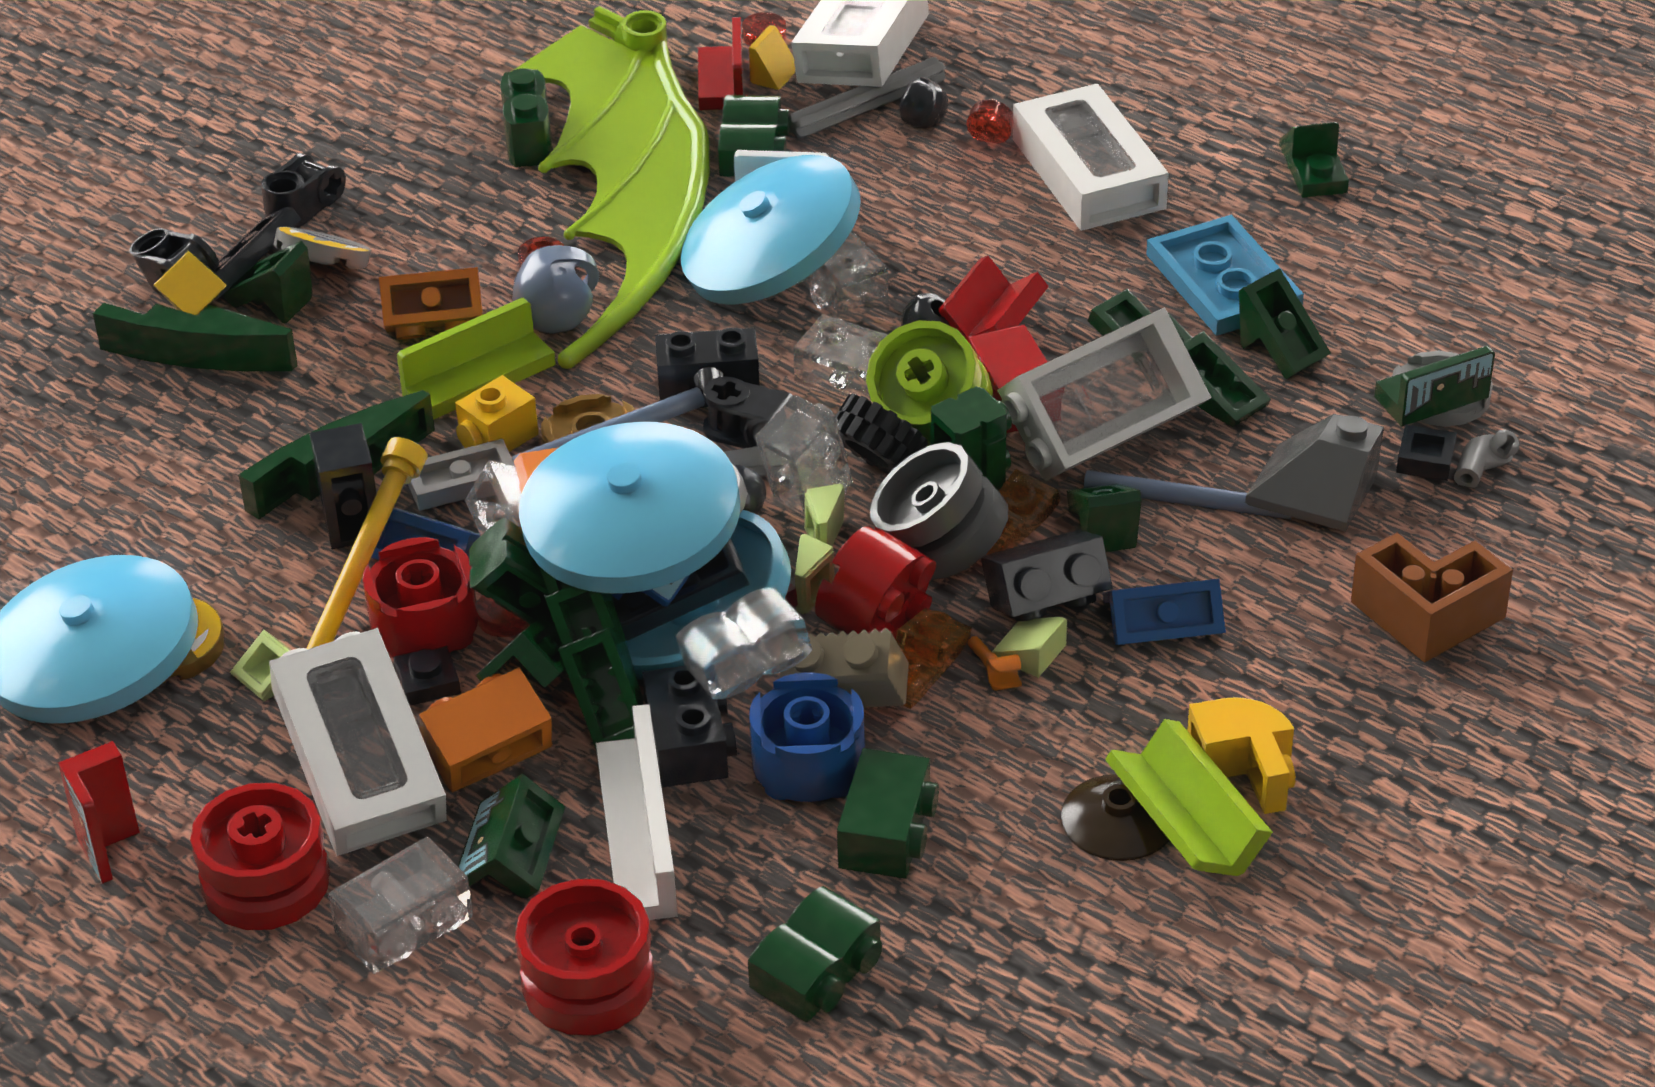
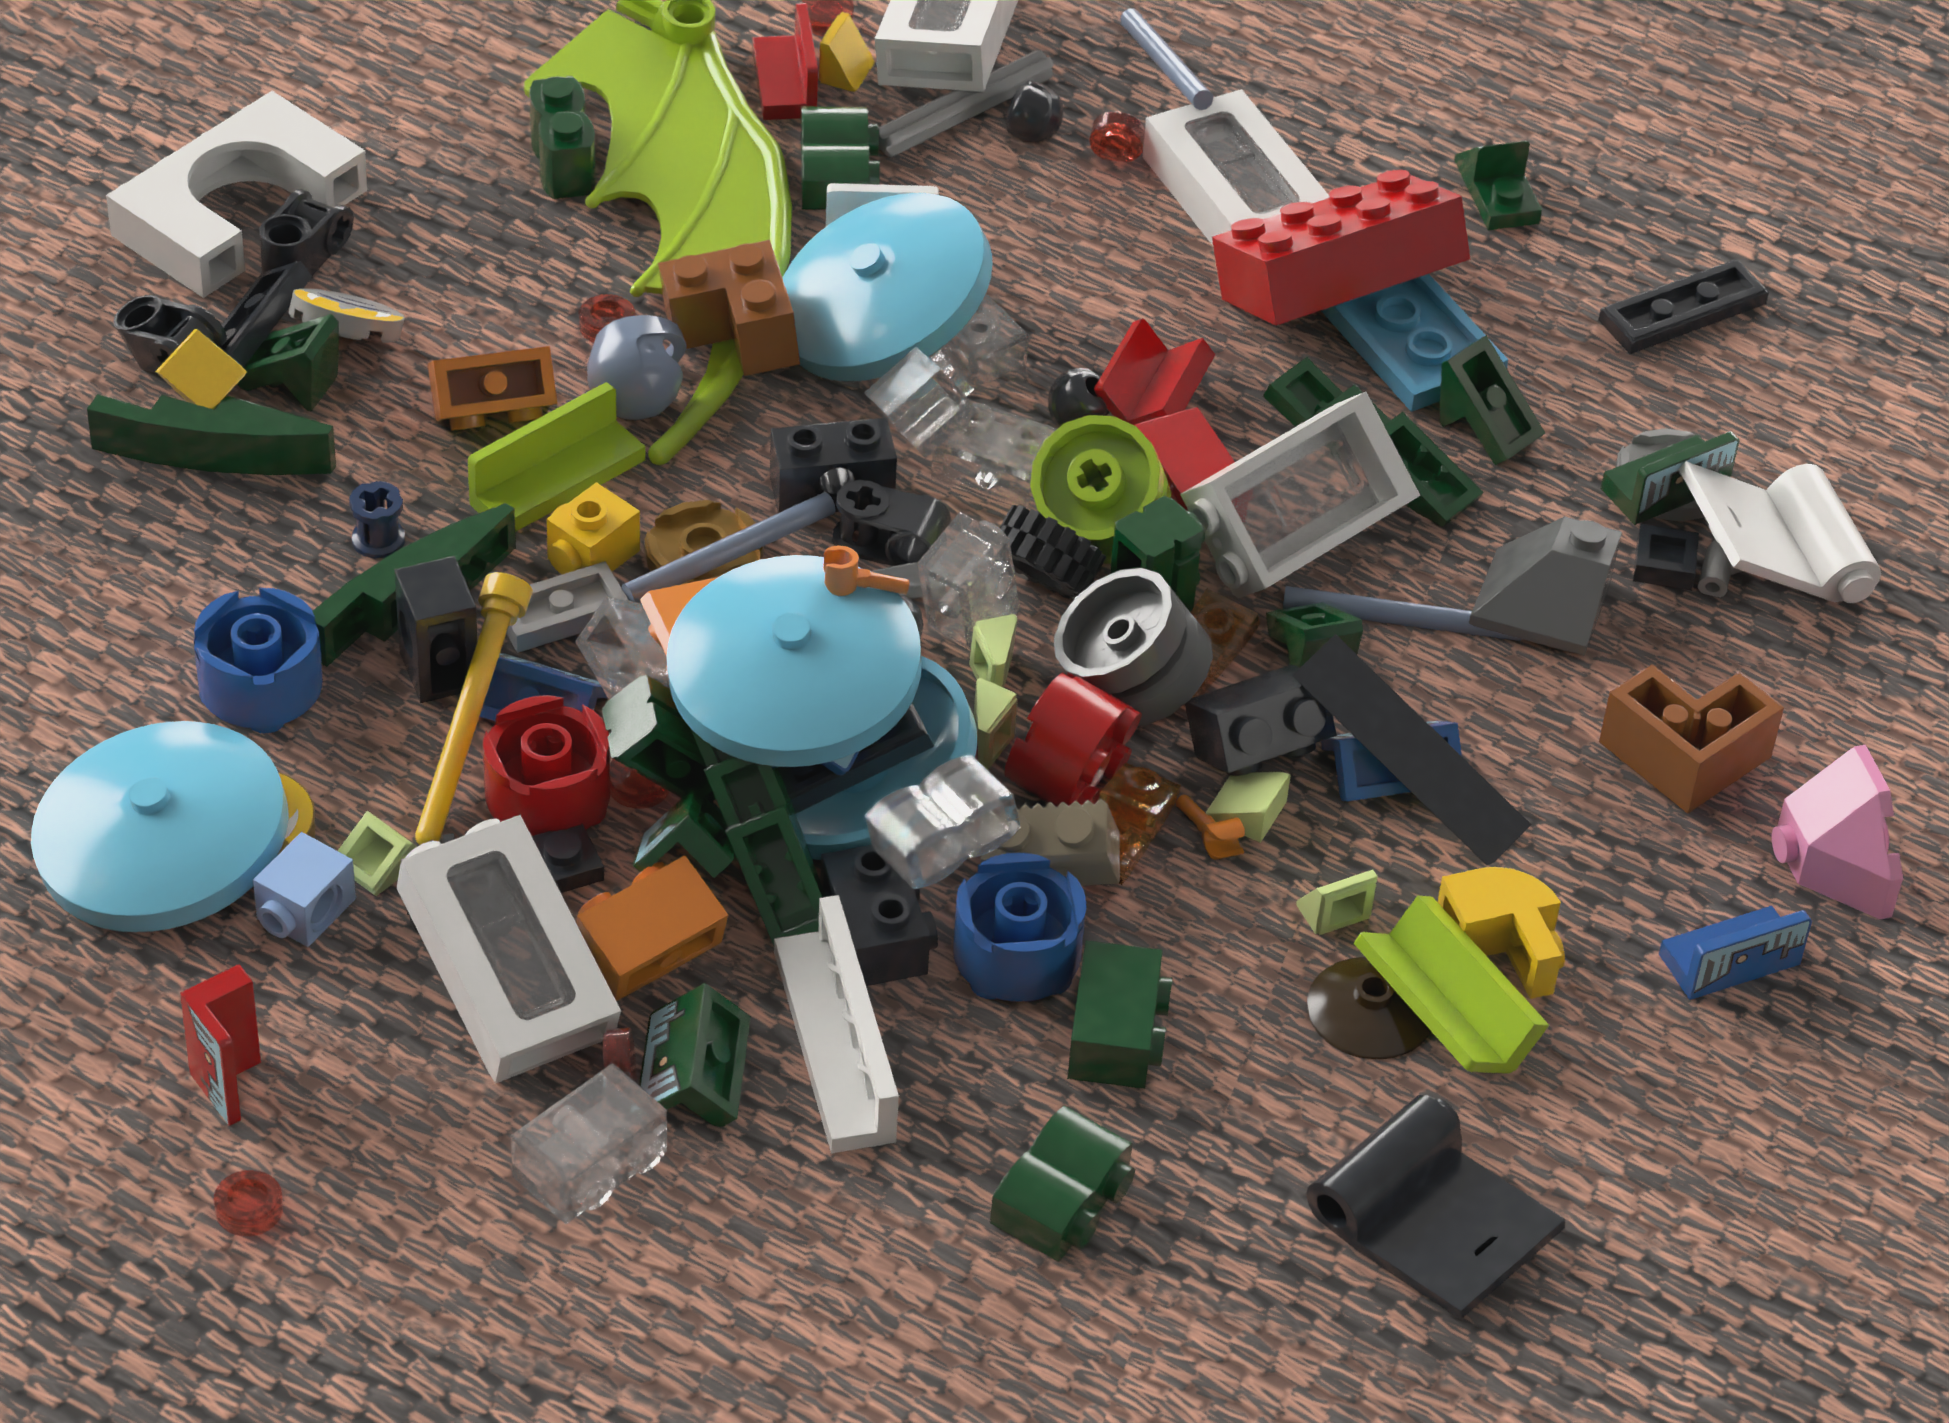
camera: 10 degrees left, 5 degrees up
red wheel [190,783,330,930] -> none
red wheel [515,879,654,1035] -> none
none -> white arch [106,91,367,298]
none -> blue brick [194,588,323,733]
none -> clear red tile [214,1170,283,1236]
none -> light blue brick [253,832,356,947]
none -> dark blue bush [349,481,405,559]
none -> clear red tile [603,1027,637,1095]
none -> dark orange brick [658,240,800,376]
none -> orange hand [823,546,910,596]
none -> clear brick [864,347,978,459]
none -> bar [1120,9,1213,110]
none -> red brick [1212,170,1470,326]
none -> black sticker [1292,634,1532,865]
none -> yellowish green slope [1296,870,1378,935]
none -> black door [1306,1095,1565,1320]
none -> black tile [1598,259,1769,354]
none -> blue panel [1659,906,1812,1000]
none -> white door [1678,461,1881,603]
none -> bright pink slope [1772,745,1903,919]

